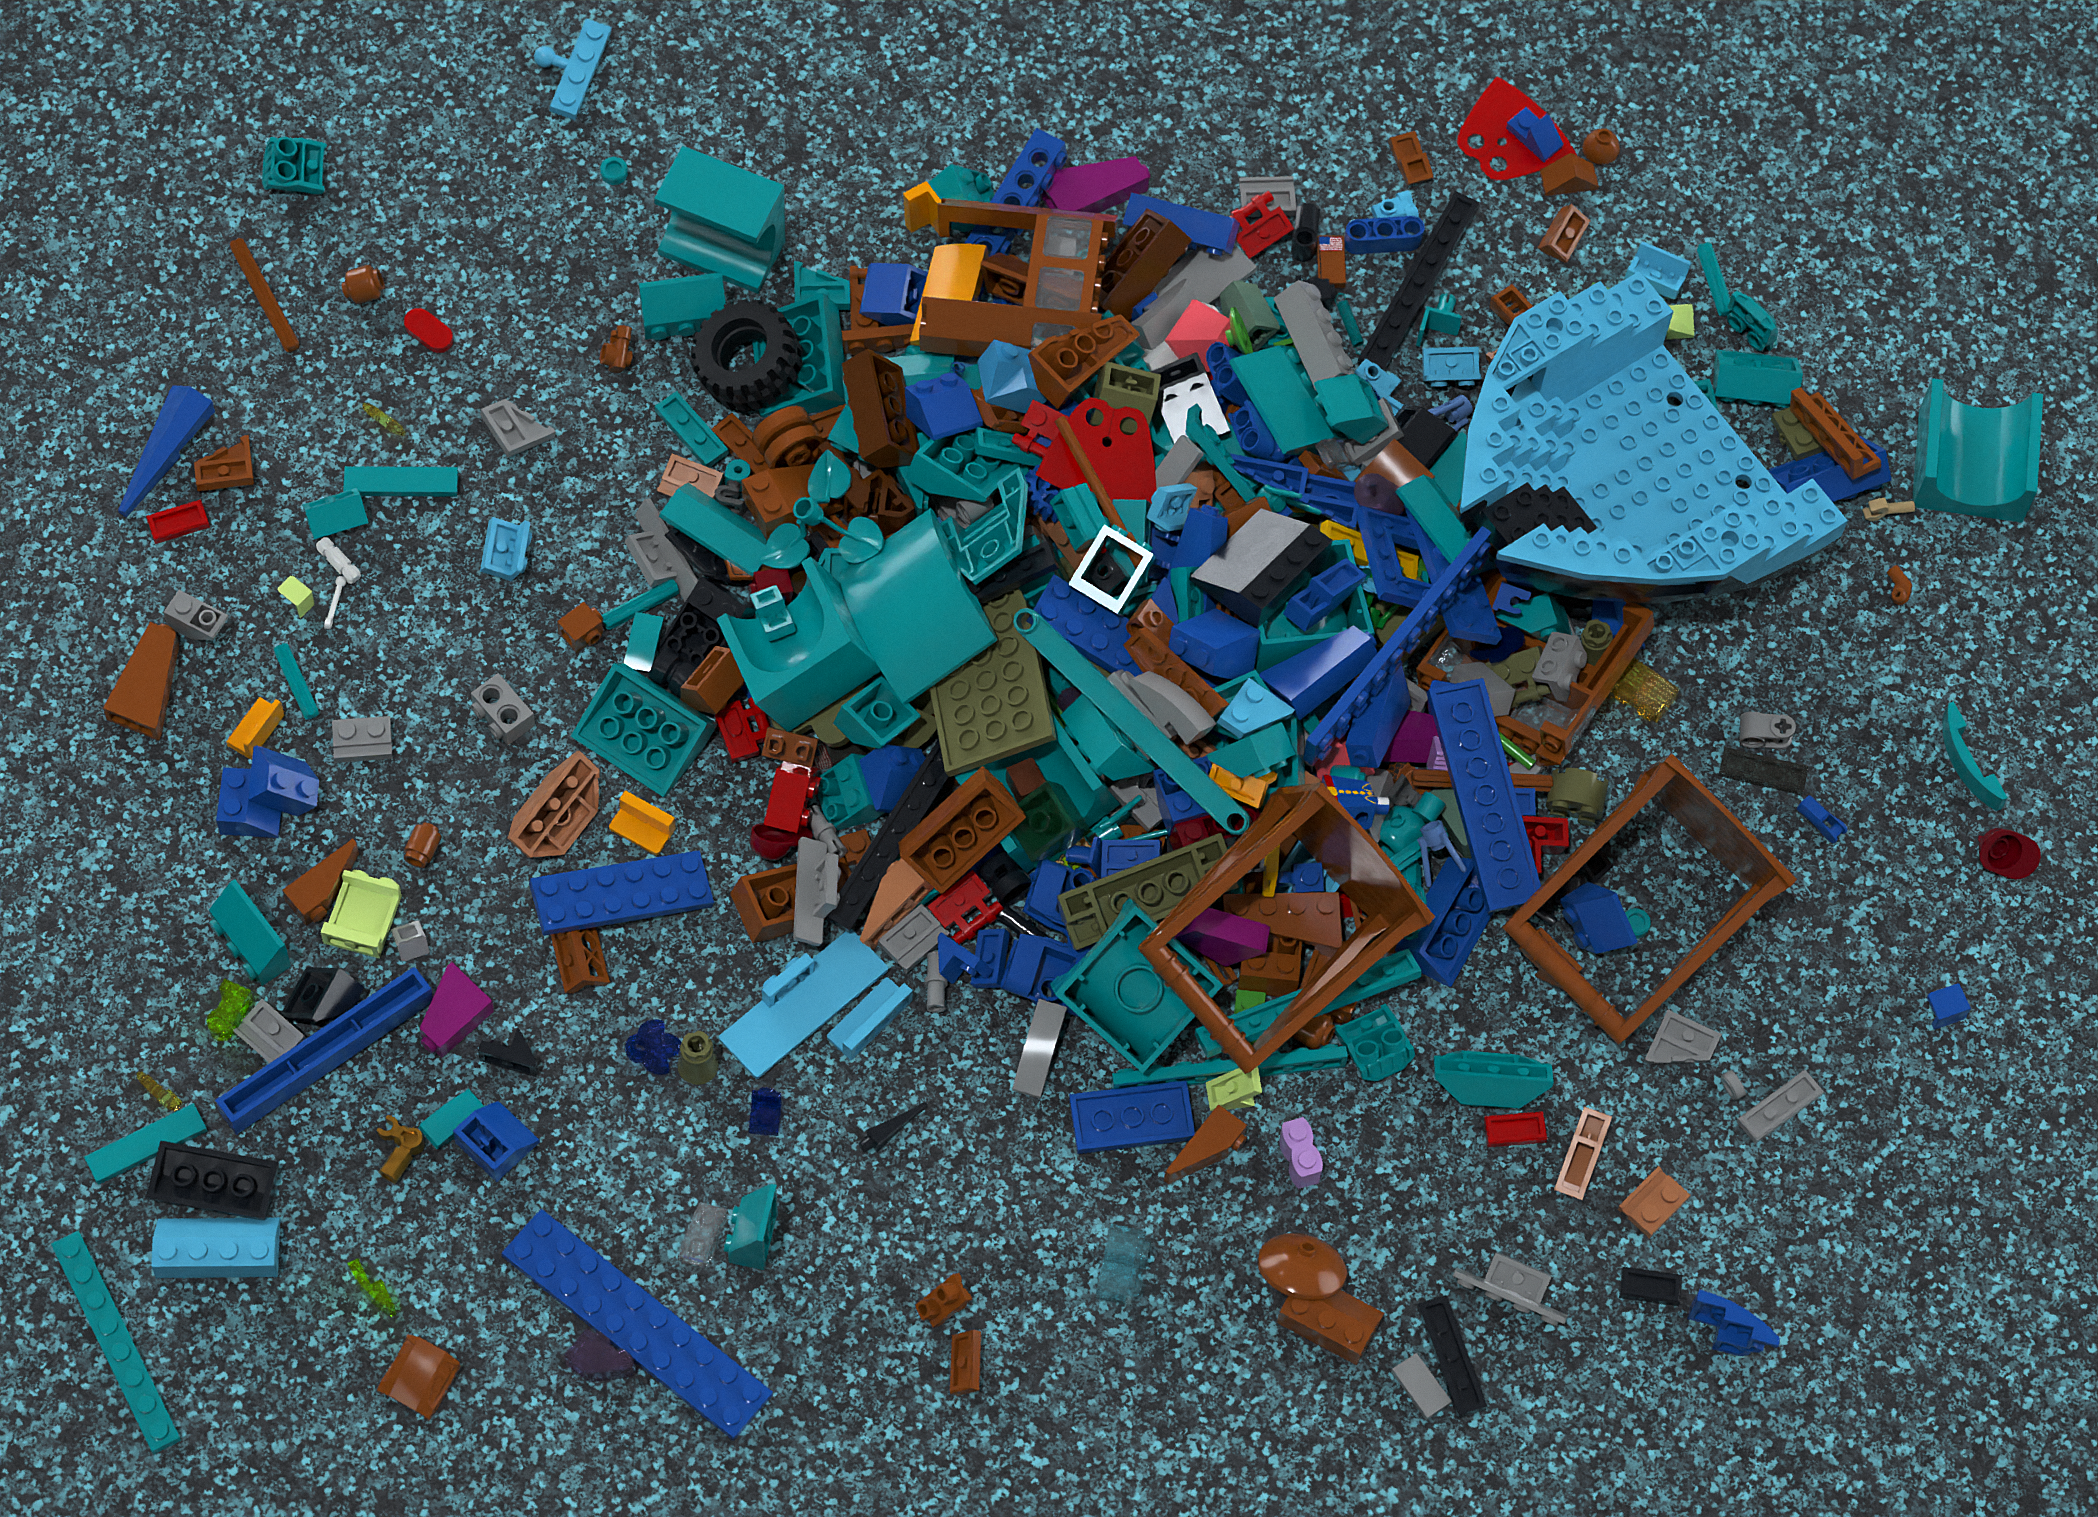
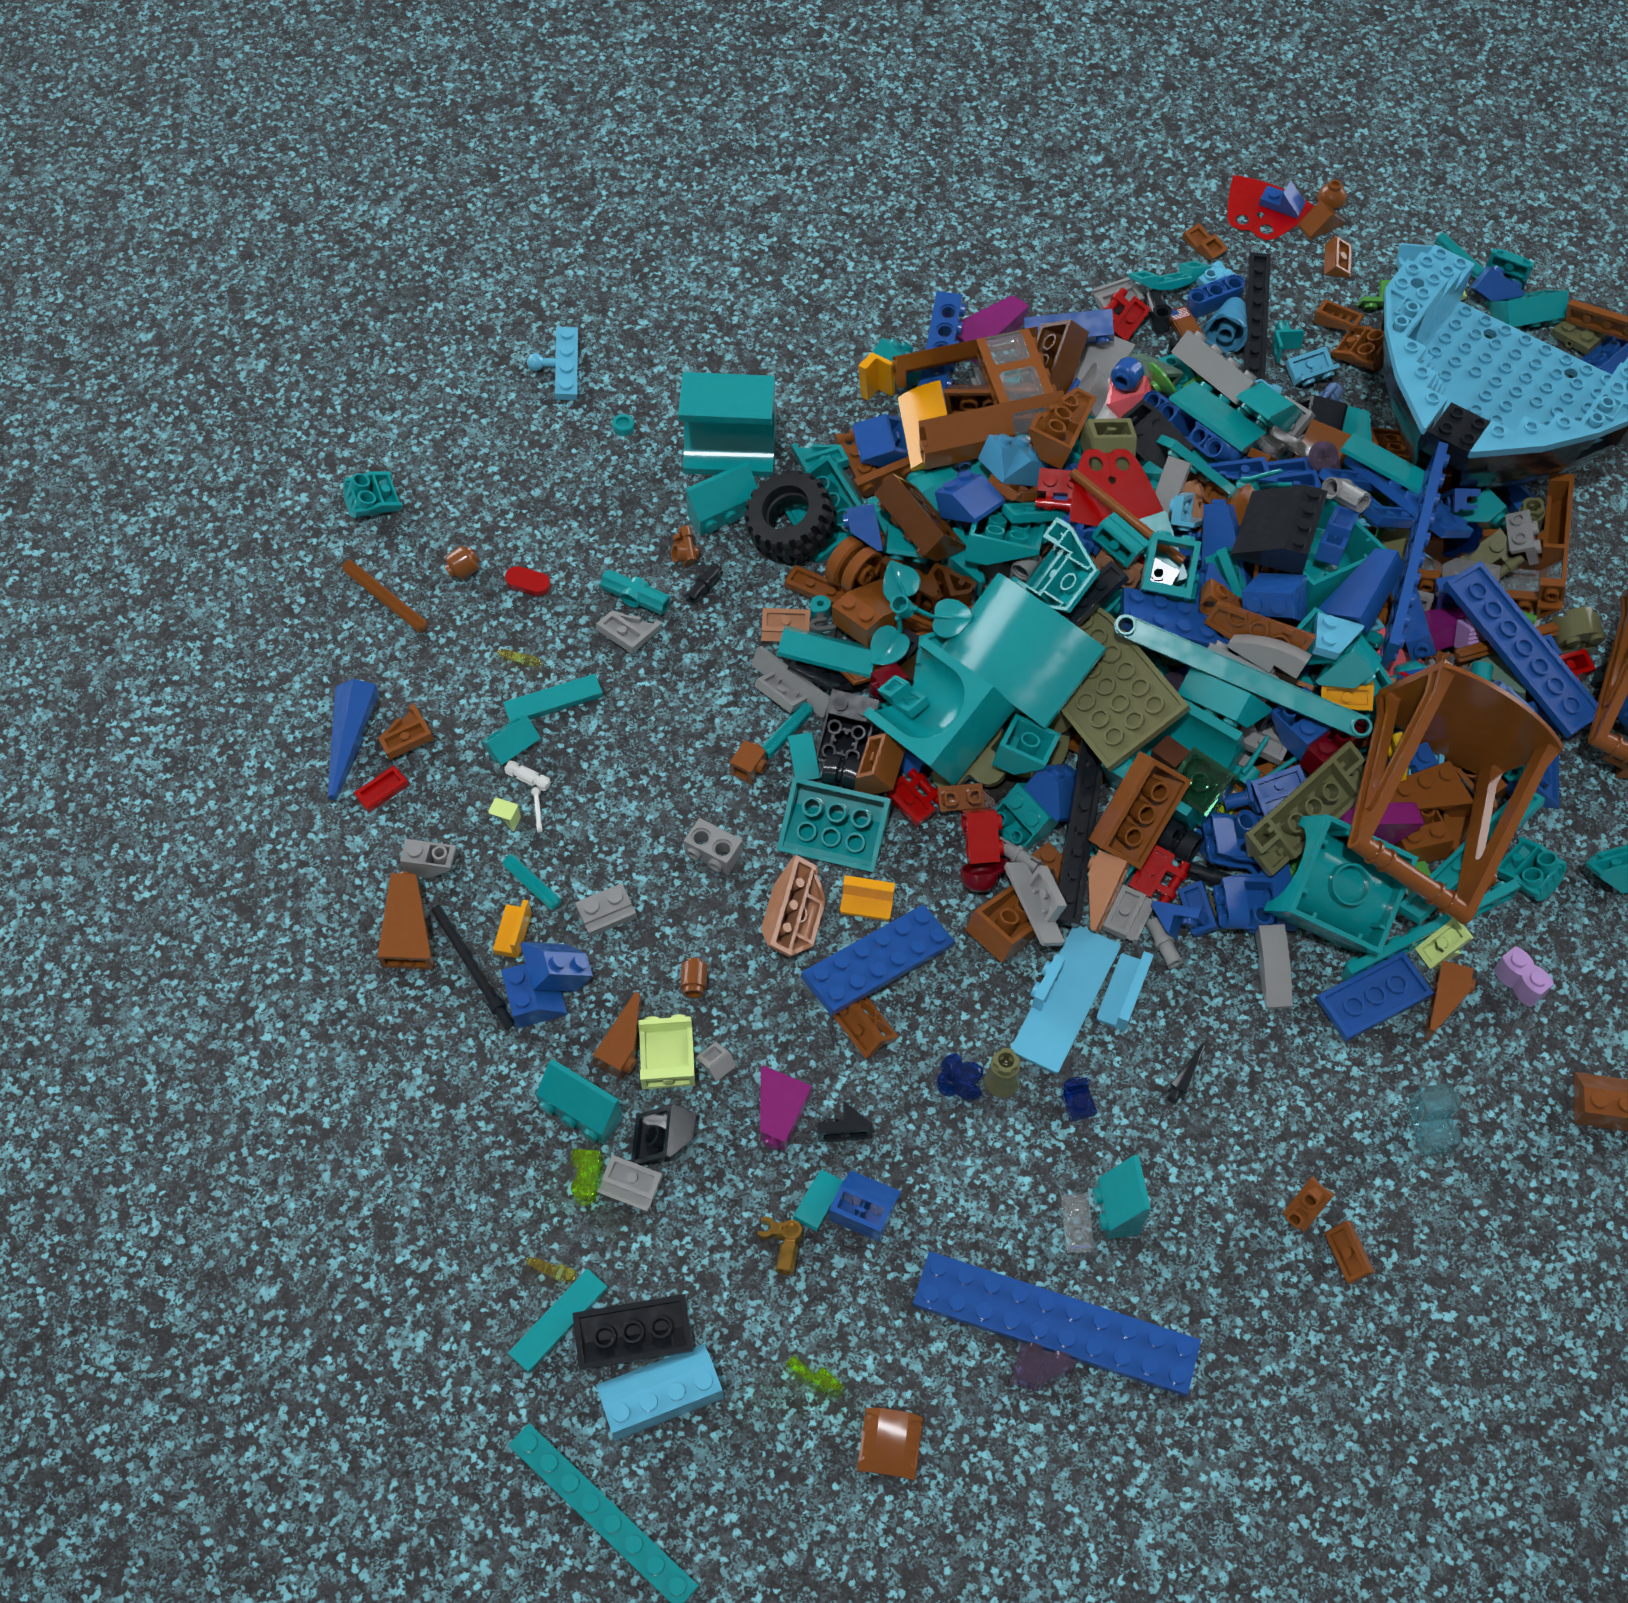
camera: 15 degrees left, 5 degrees down
blue brick [215,966,433,1135] -> none
medium azure bracket [480,517,532,581] -> none
teal plate [655,391,729,468] -> none
dark orange dish [1257,1233,1347,1300] -> none
clear yellow brick [1611,657,1680,723] -> none
none -> black bar [431,905,514,1029]
none -> teal piece [600,569,671,615]
none -> black pin [684,563,723,605]
none -> blue slope [842,503,883,552]
none -> blue head [1110,357,1144,391]
none -> teal slope [1128,260,1210,290]
none -> dark azure cone [1204,297,1248,353]
none -> clear smoke tile [1269,425,1314,460]
none -> light grey piece [1322,477,1372,513]
none -> blue slope [1469,265,1525,301]

